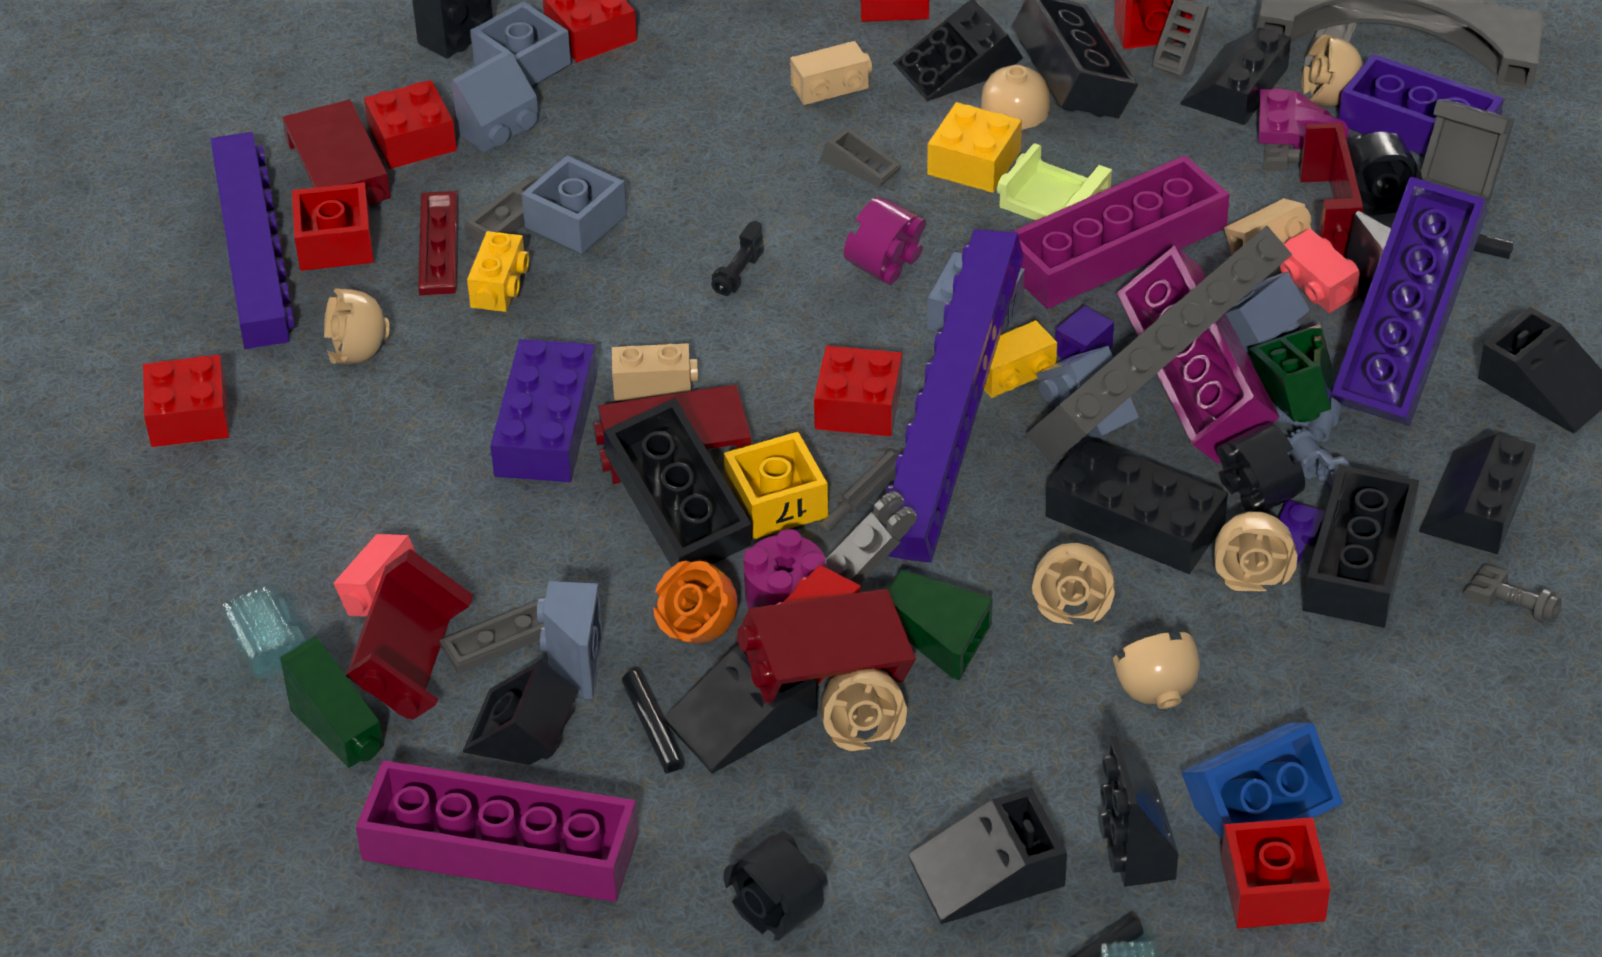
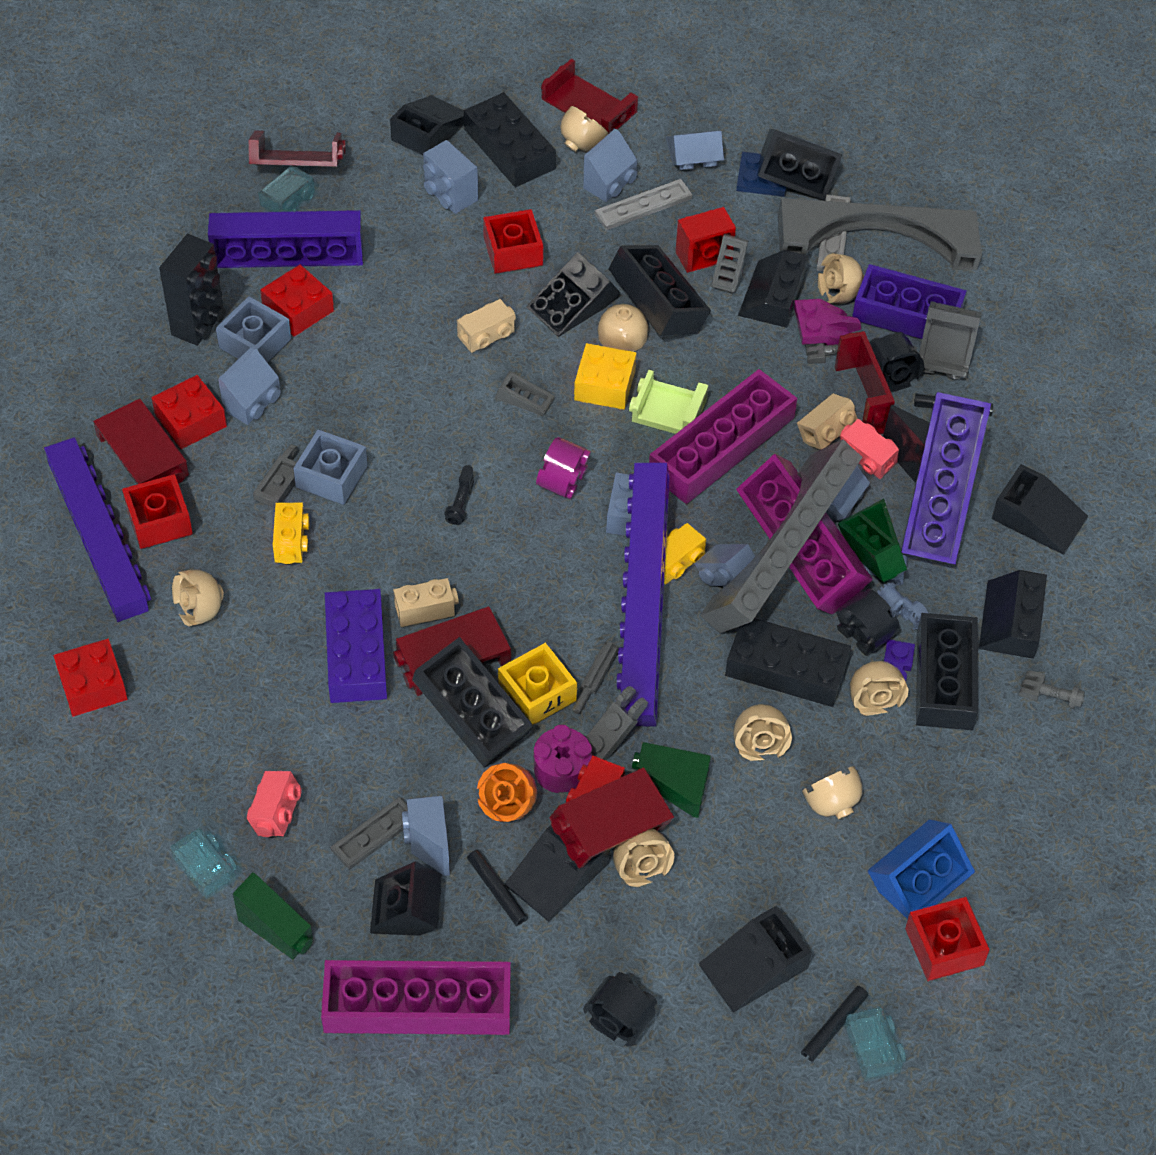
camera: 15 degrees left, 10 degrees up
dark red panel [346,549,473,720] -> none
dark red tile [418,191,458,296] -> none
red brick [814,346,902,437] -> none
dark purple brick [1055,306,1114,360] -> none
black slope [1098,735,1179,887] -> none

